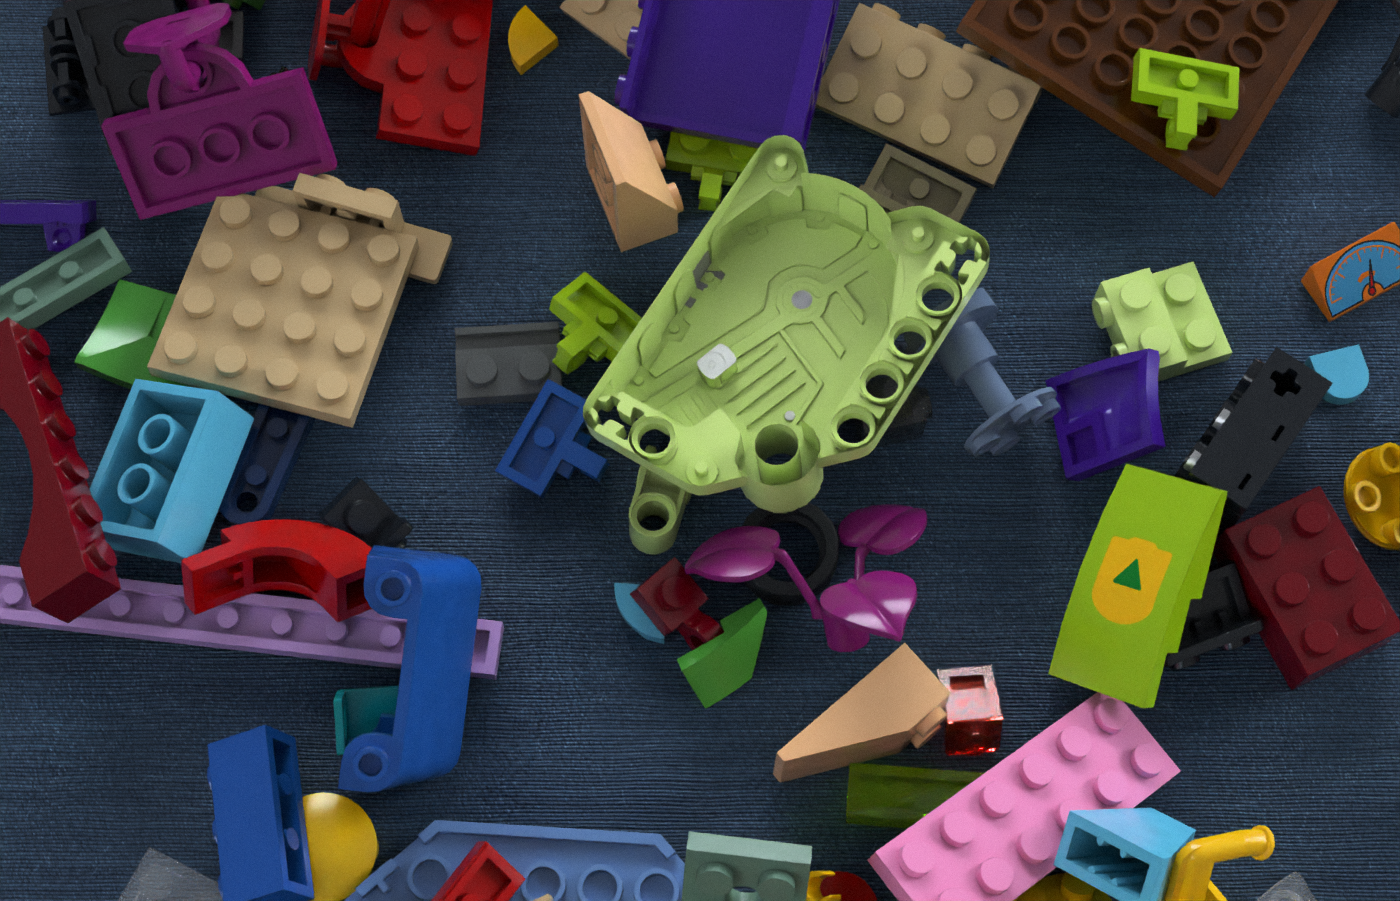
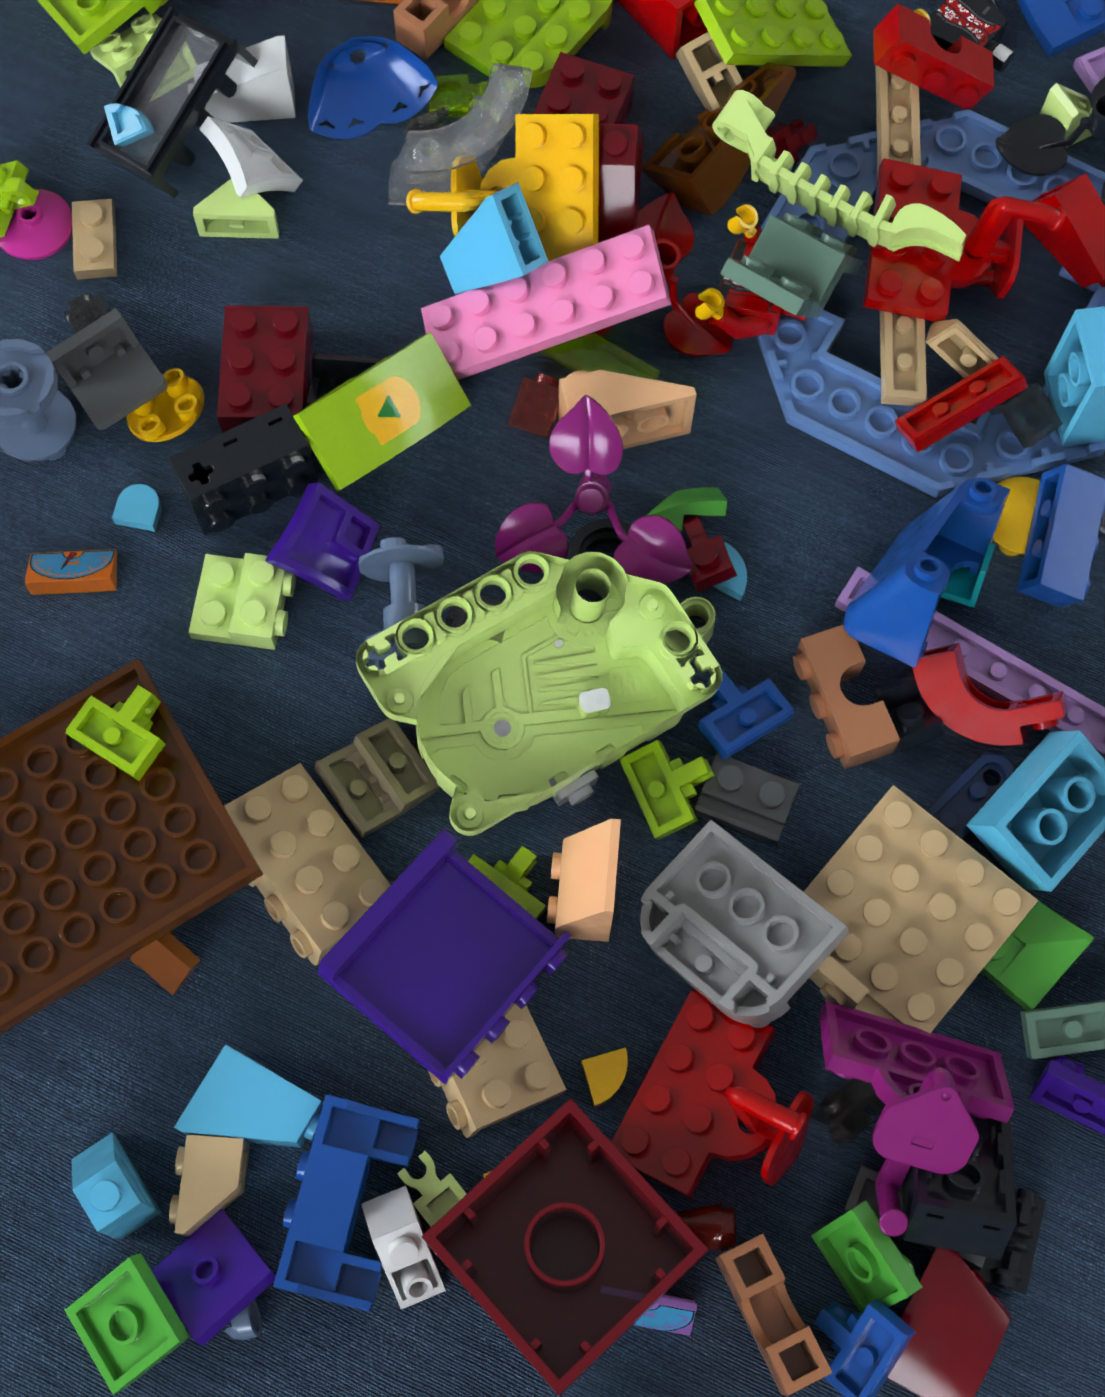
camera: 155 degrees left, 0 degrees up
none -> light grey plate [640,820,849,1028]
none -> nougat arch [793,625,900,770]

